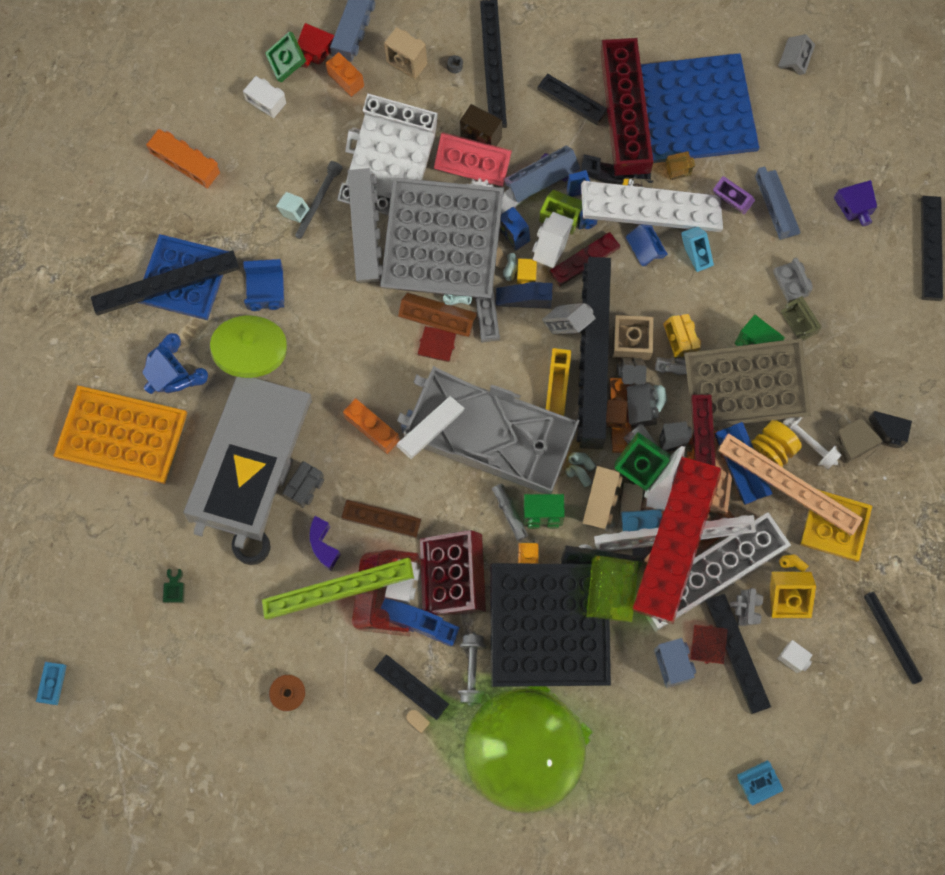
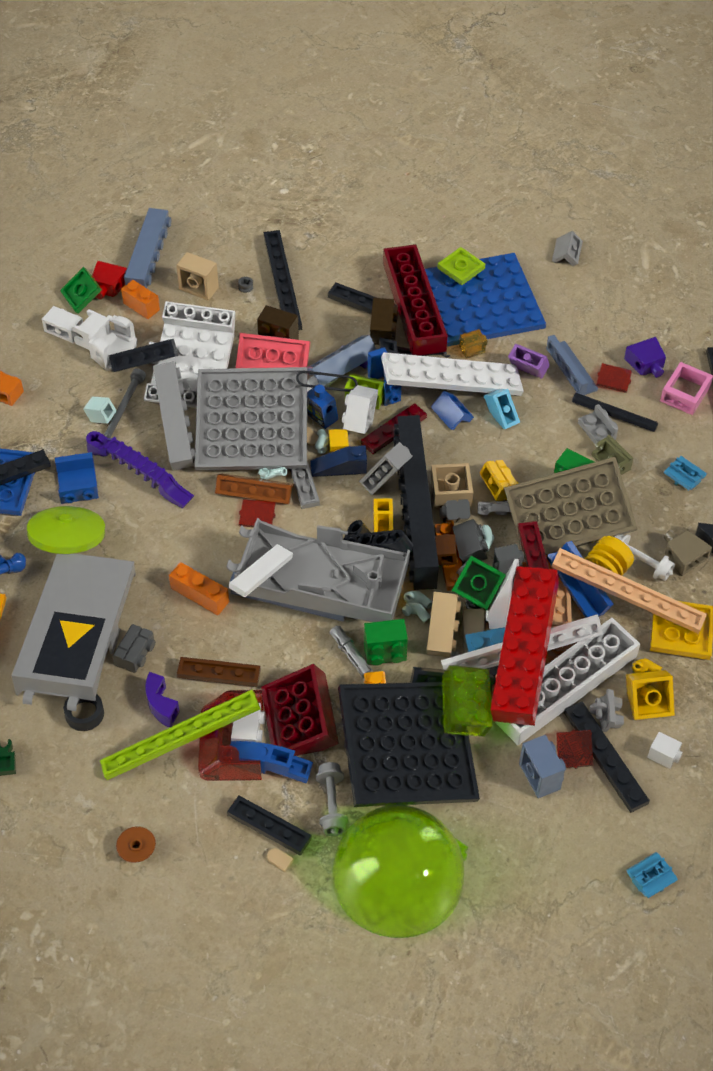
camera: 10 degrees left, 20 degrees down
none -> white piece [72,309,137,371]
none -> dark purple piece [86,431,194,508]
none -> black plate [108,339,178,372]
none -> black piece [296,370,358,392]
none -> black beam [343,520,413,553]
none -> dark brown brick [370,297,398,345]
none -> lime plate [437,247,486,285]
none -> black axle [572,393,658,432]
none -> clear red piece [596,363,632,393]
none -> bright pink window [660,362,713,415]
none -> dark azure piece [664,456,707,491]

